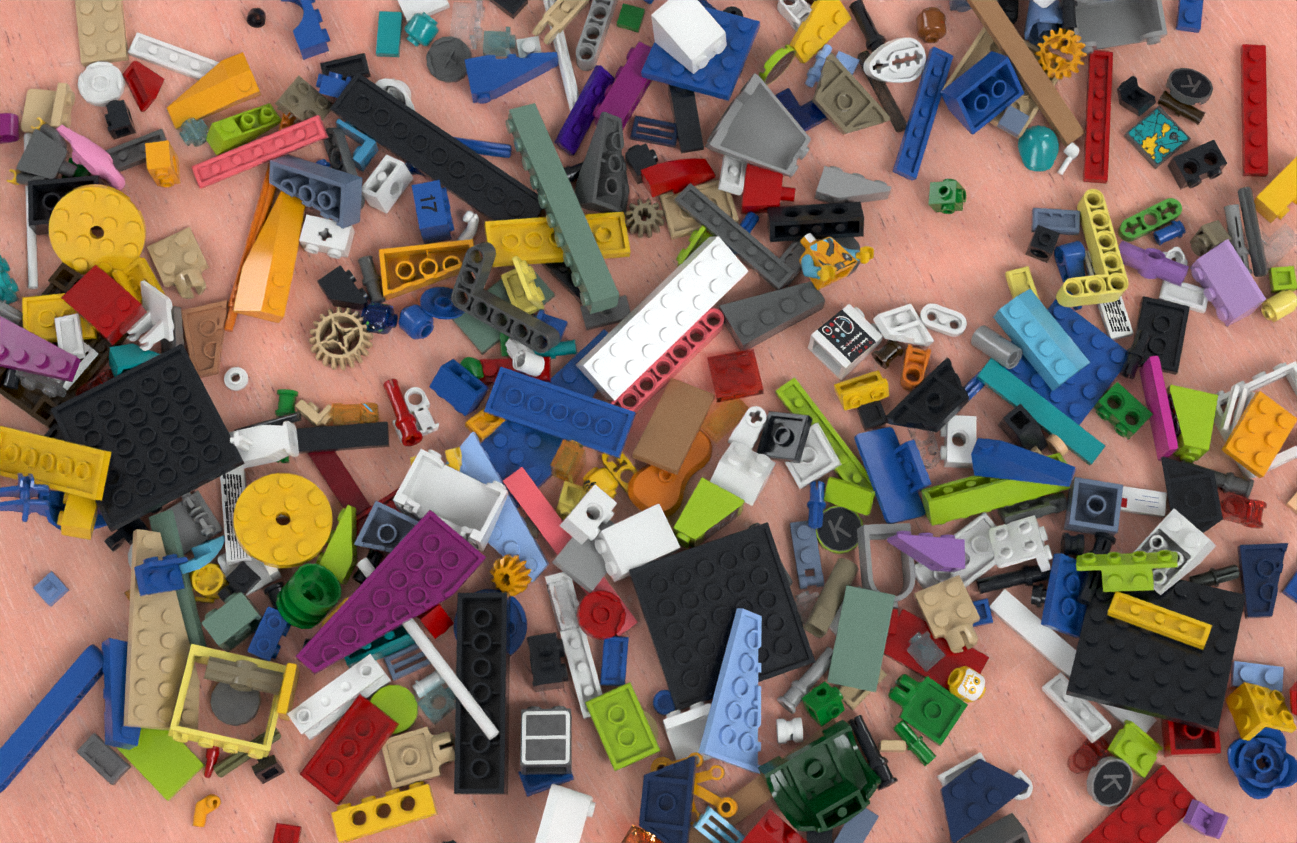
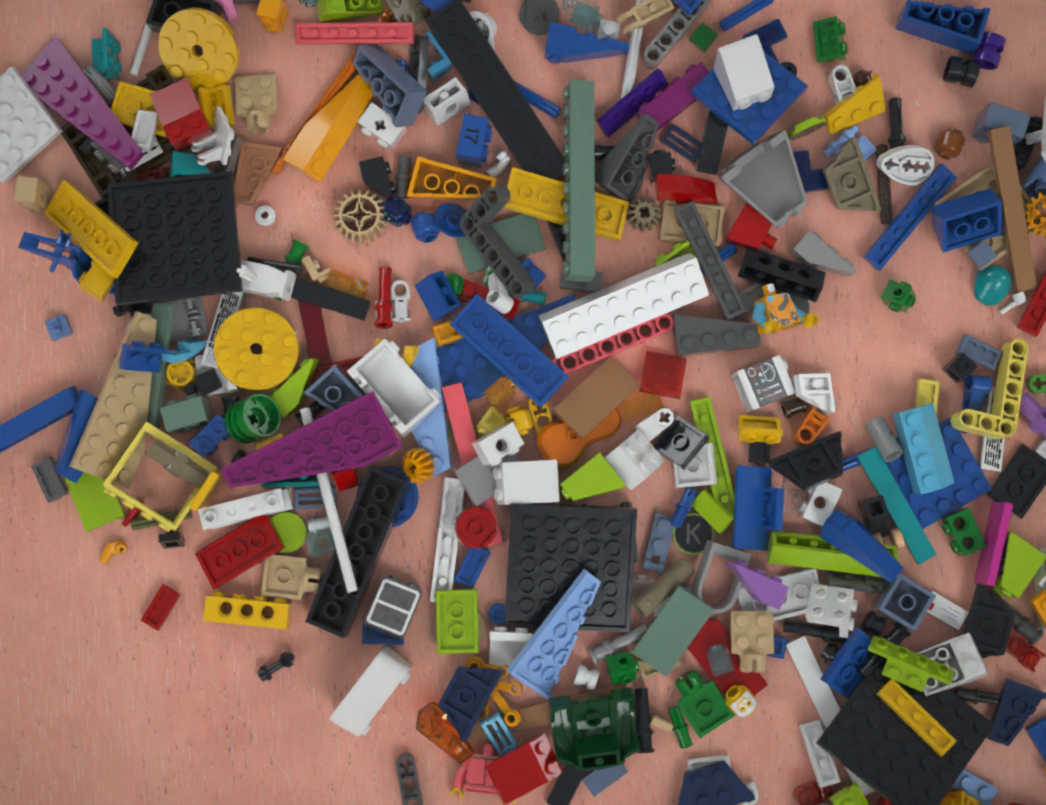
camera: 25 degrees right, 10 degrees up
flat silver tile [210,682,261,726] -> none
light yellow bracket [500,256,545,314] -> none
black hinge [527,633,568,692] -> none
white plate [718,155,747,195] -> none
white plate [920,304,967,337] -> none
black pin [1119,330,1152,379] -> none

